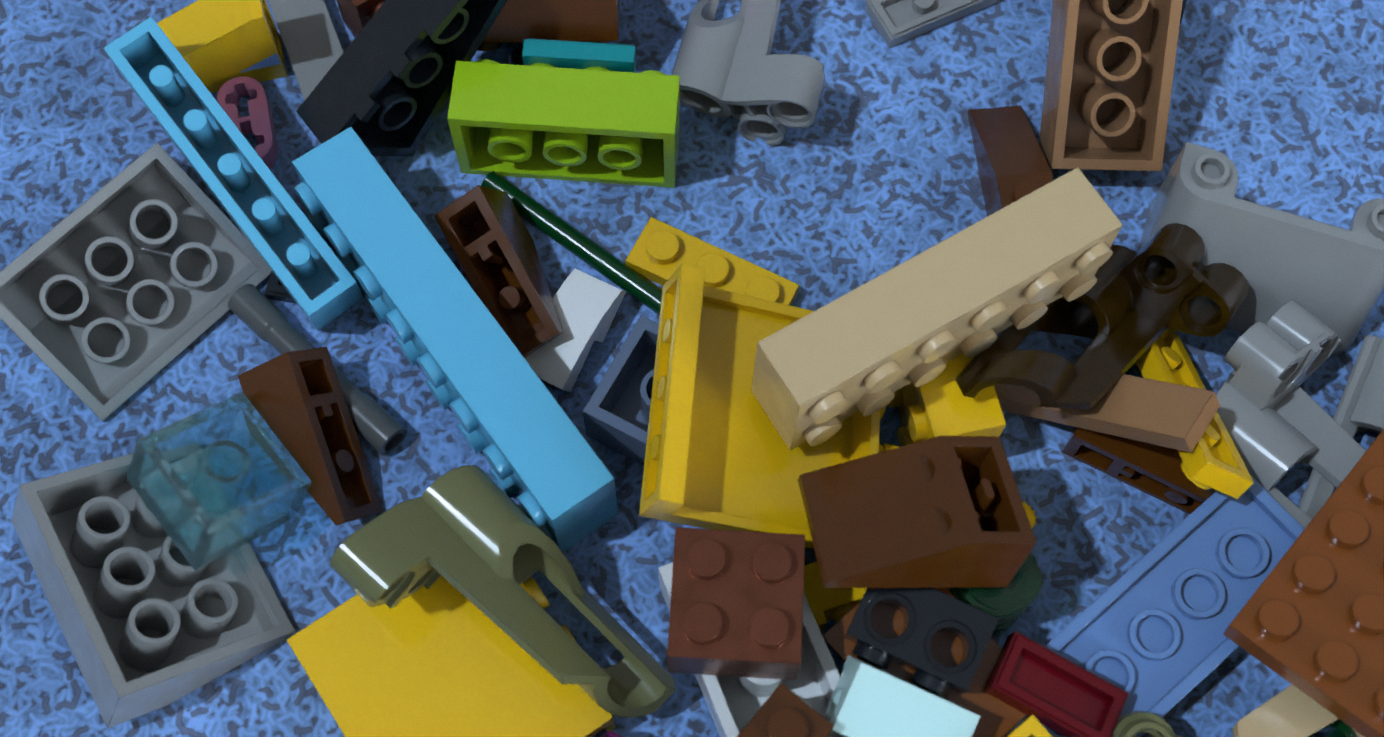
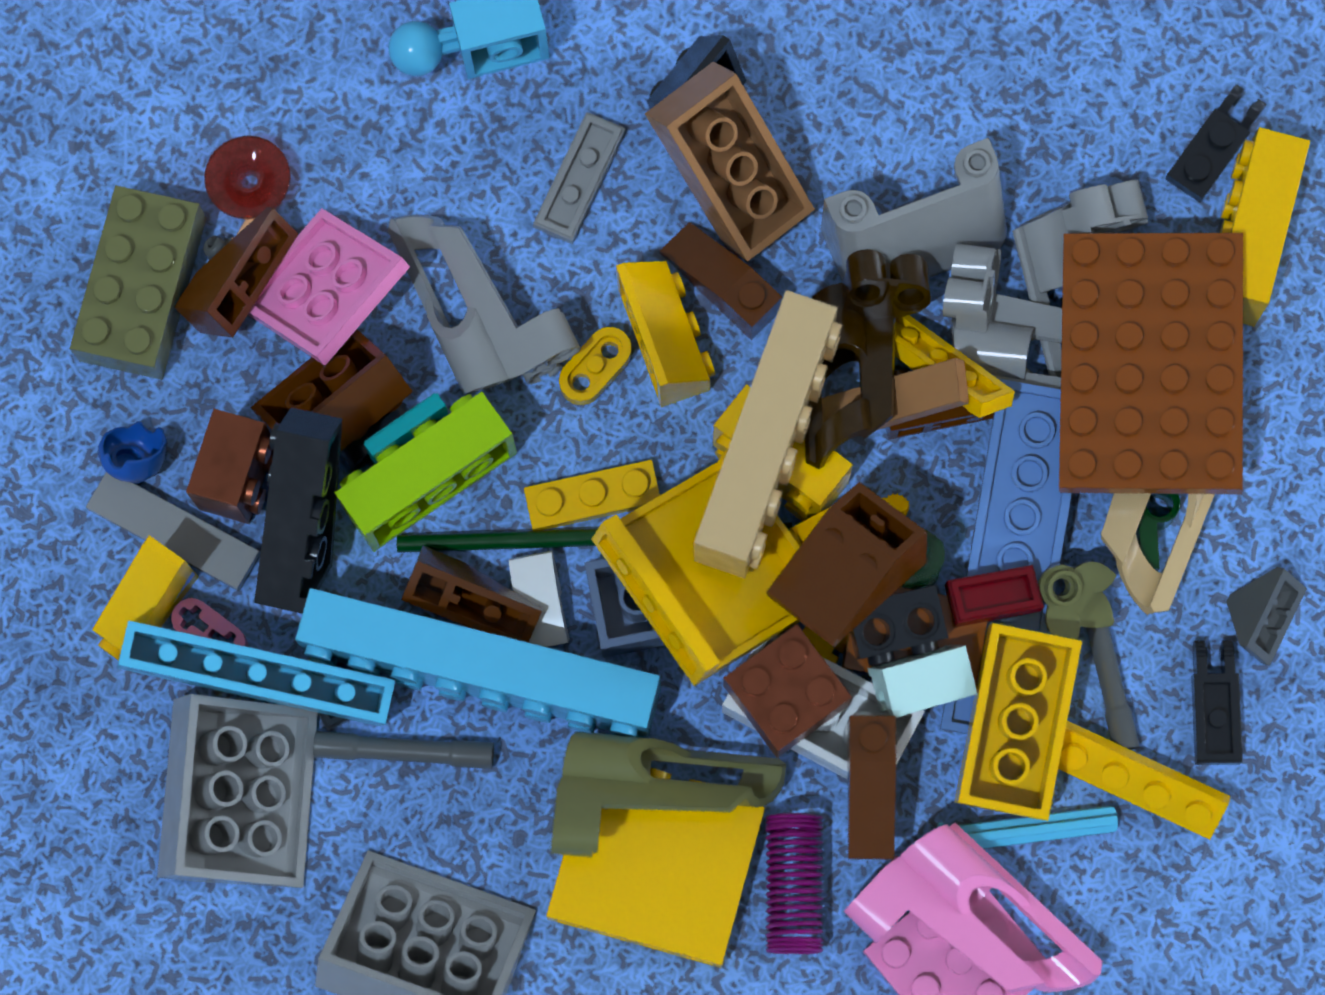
camera: 35 degrees left, 10 degrees up
clear light blue brick [126,392,312,570] -> none
reddish brown slope [238,347,383,526] -> none
none -> yellow plate [559,327,632,405]
none -> yellow slope [616,261,715,407]

